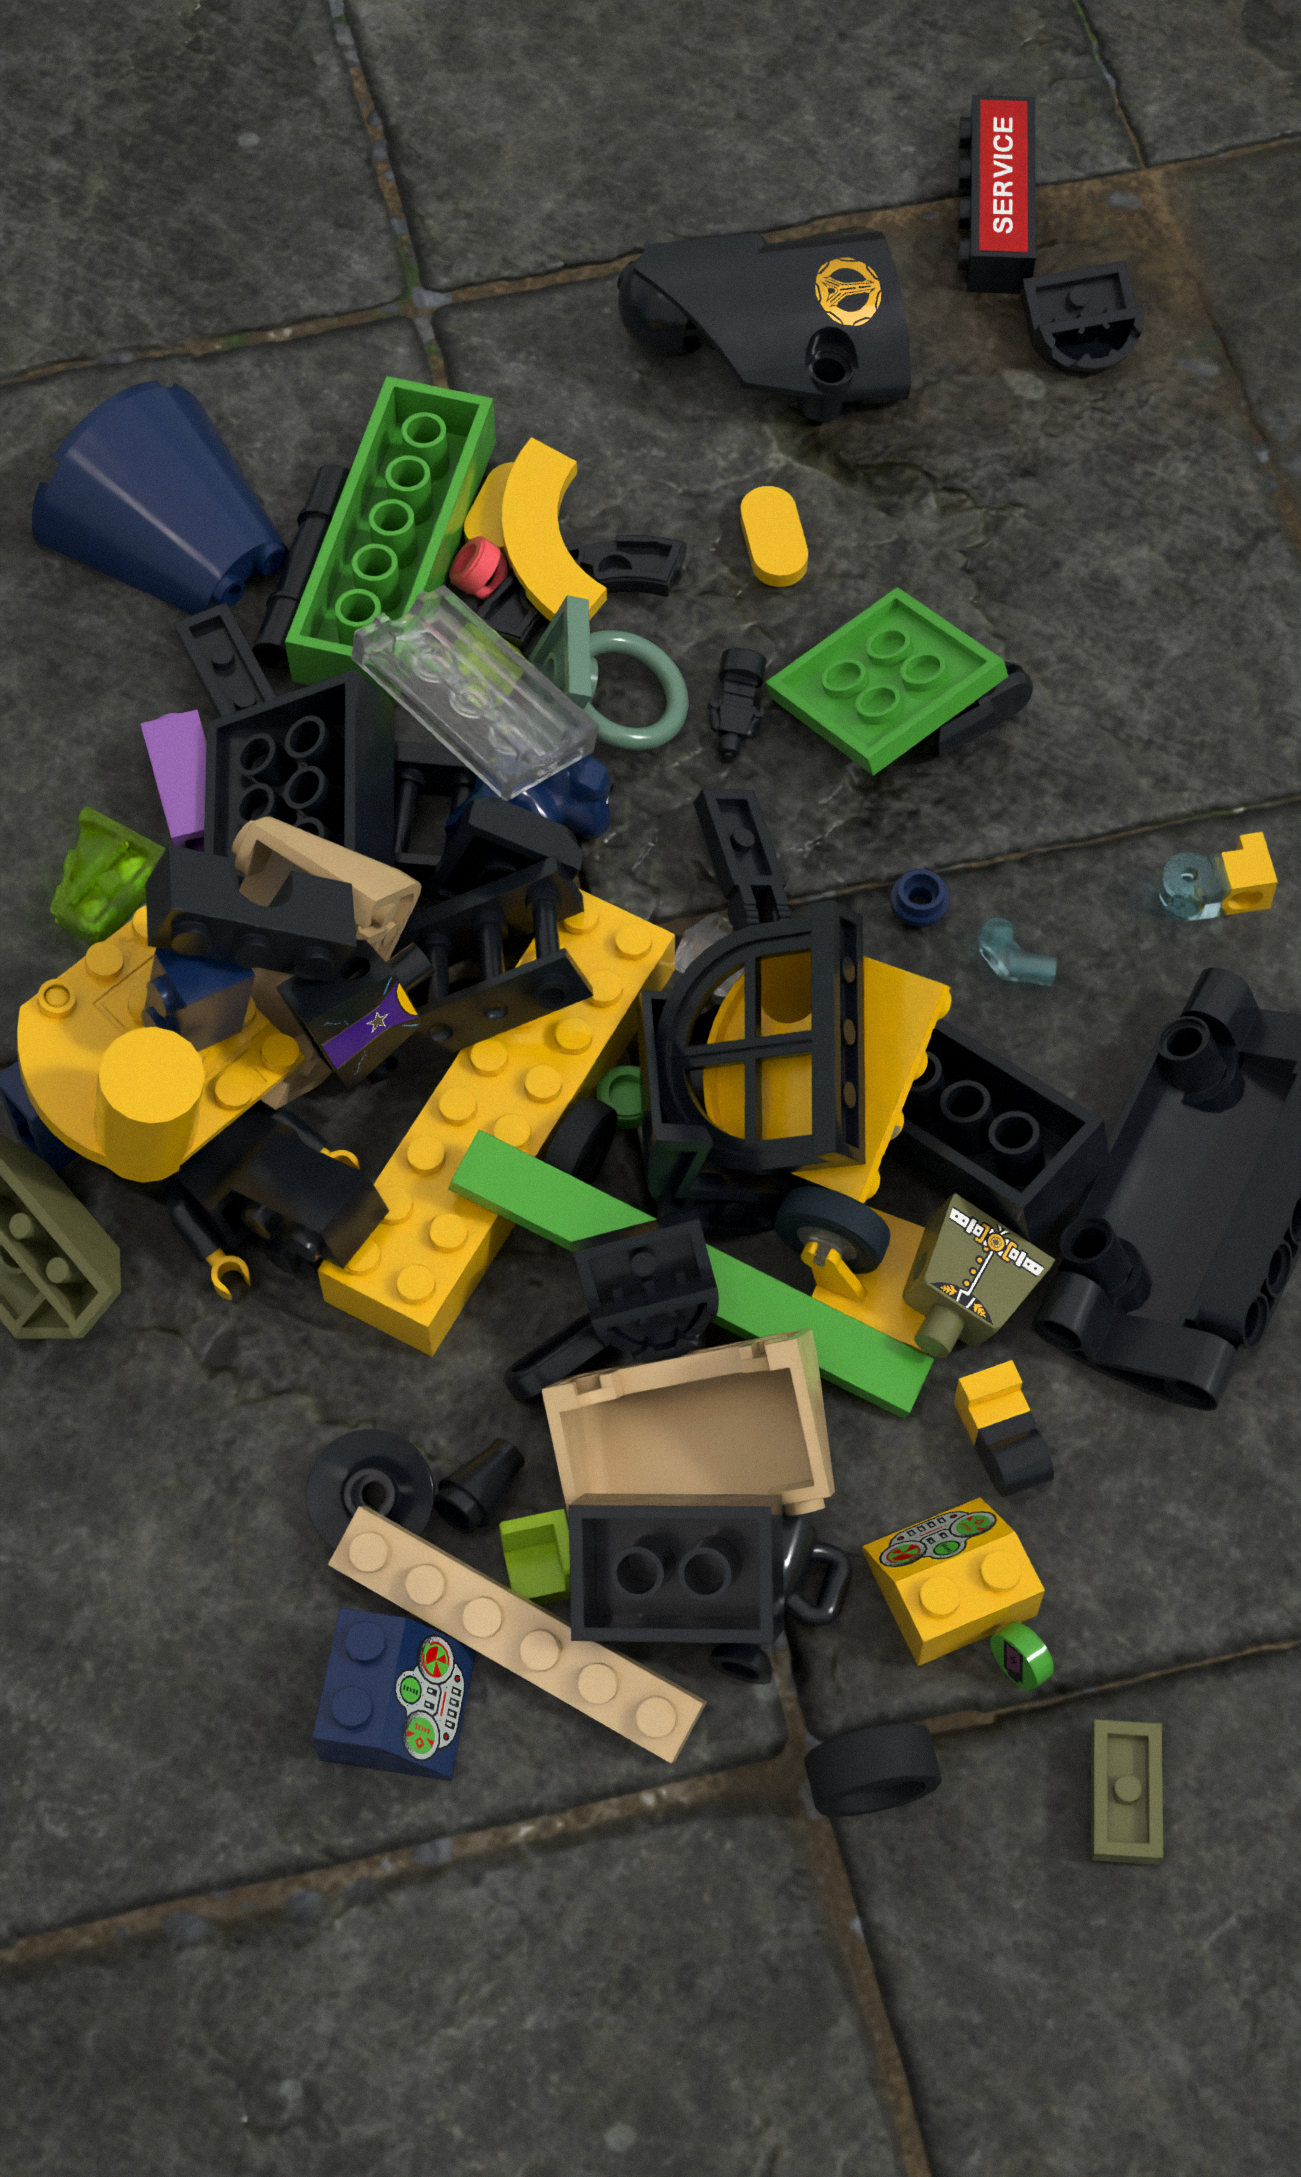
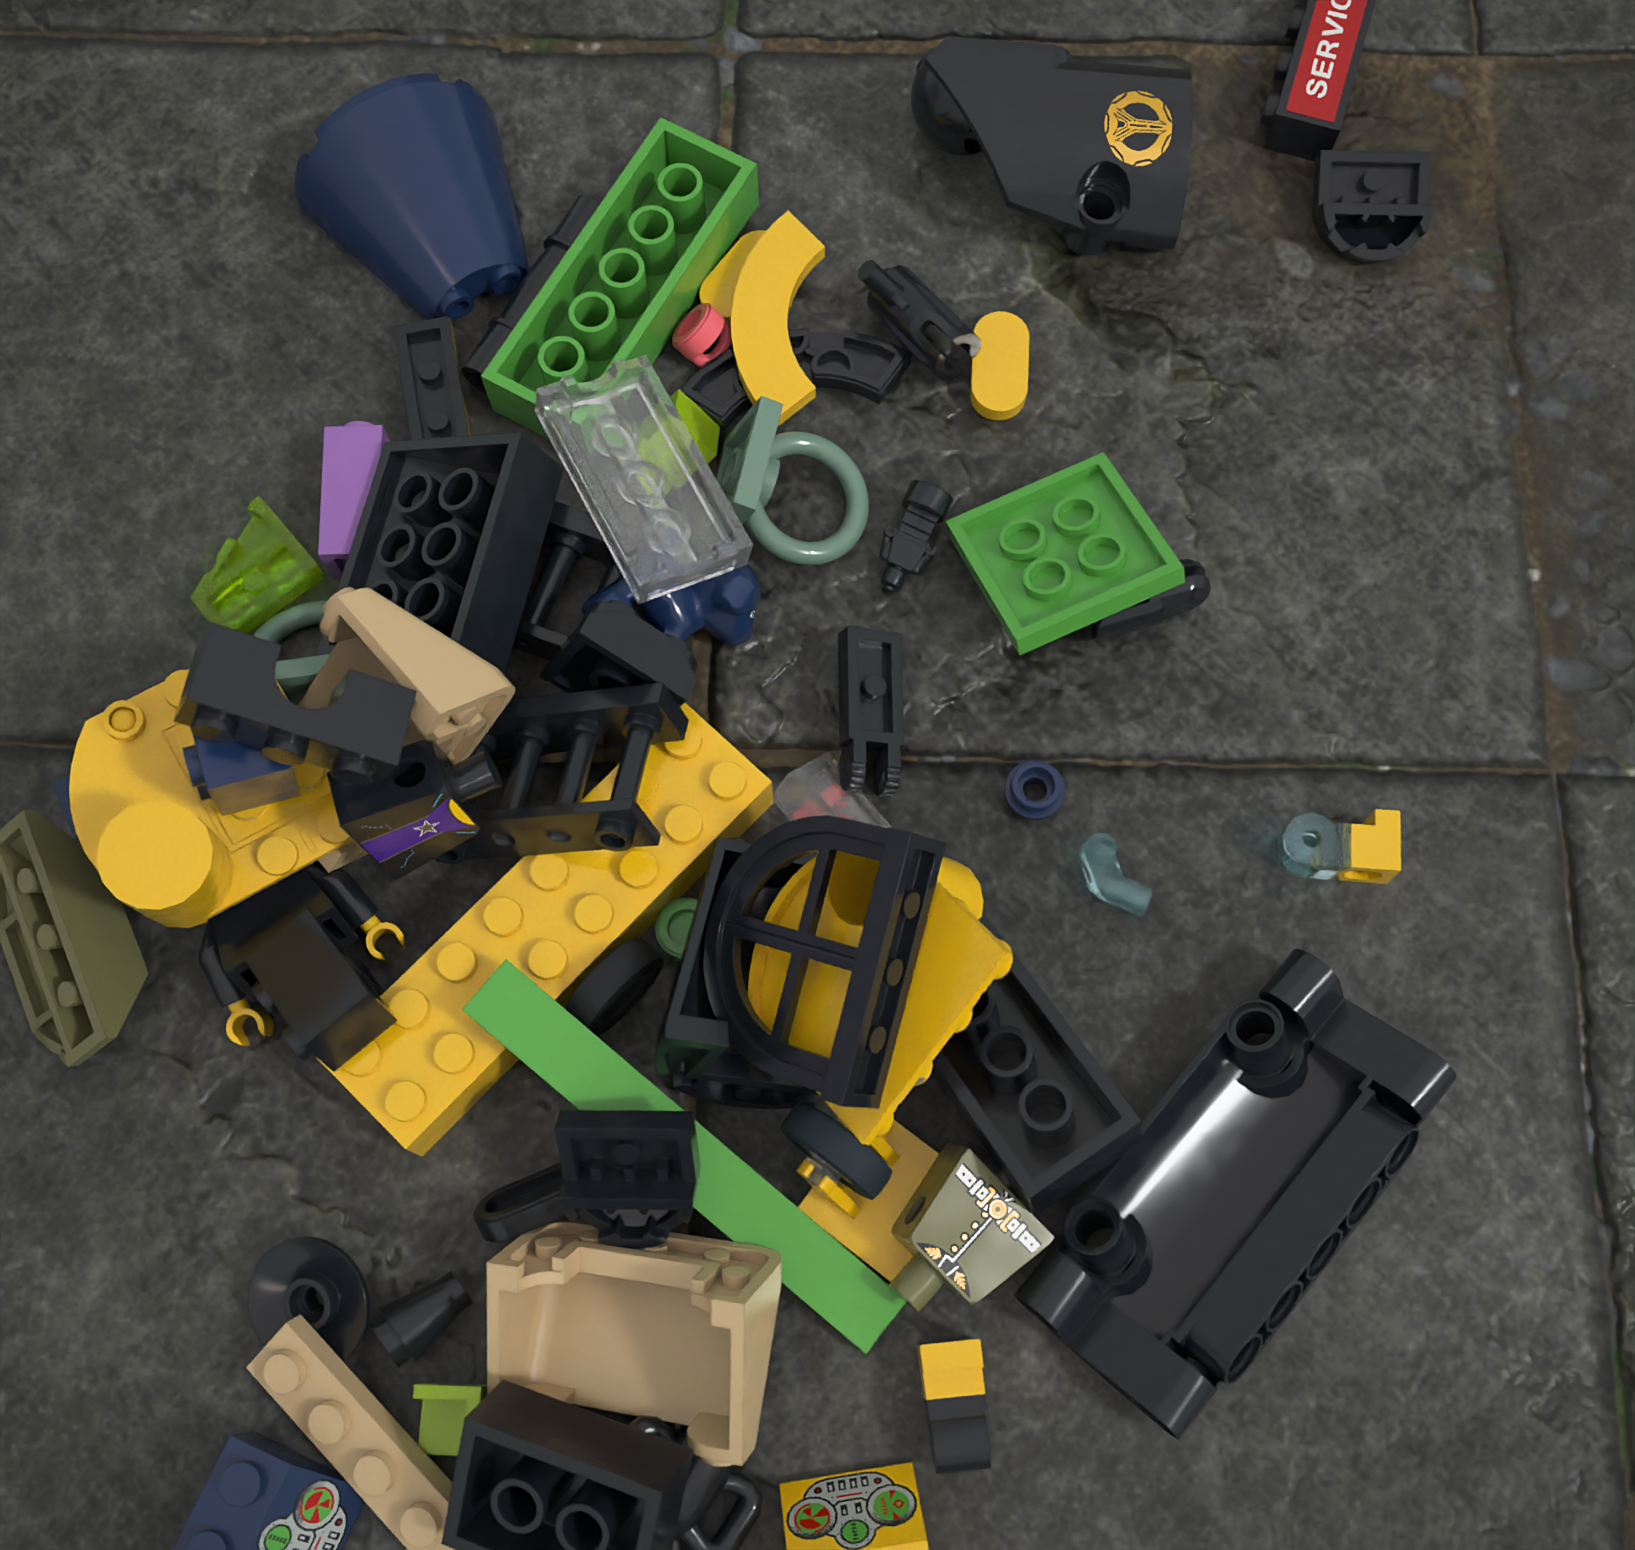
camera: 15 degrees right, 10 degrees up
none -> black piece [857,260,981,381]

